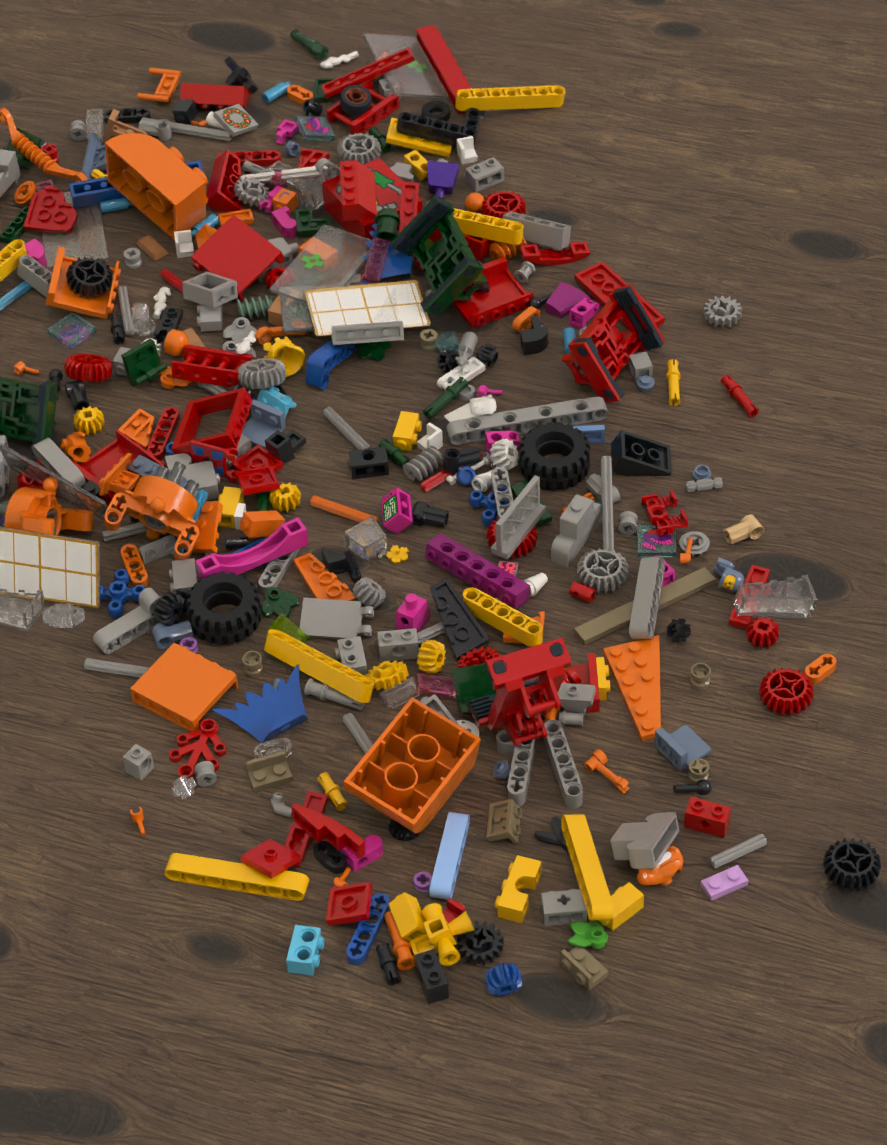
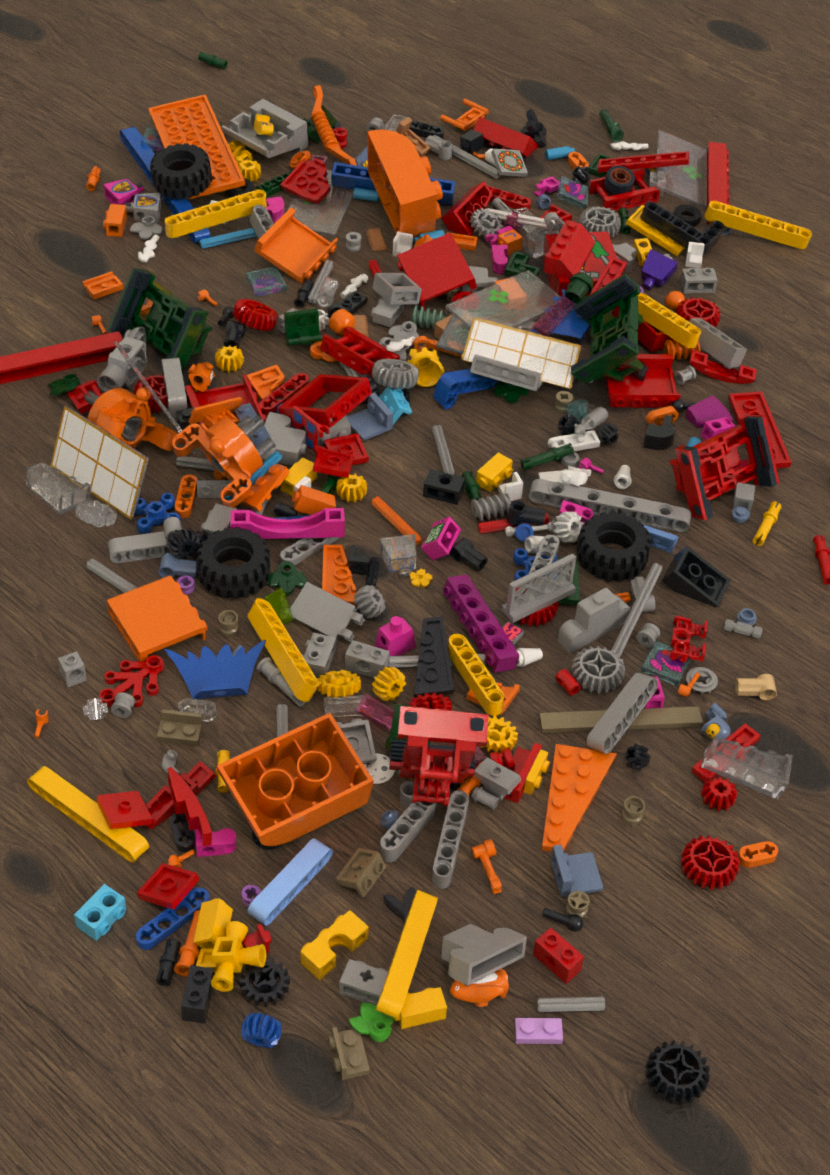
camera: 20 degrees right, 0 degrees up
black gear [66,256,113,299] -> none
black brick [265,430,306,462] -> none
none -> white cone [614,465,631,489]

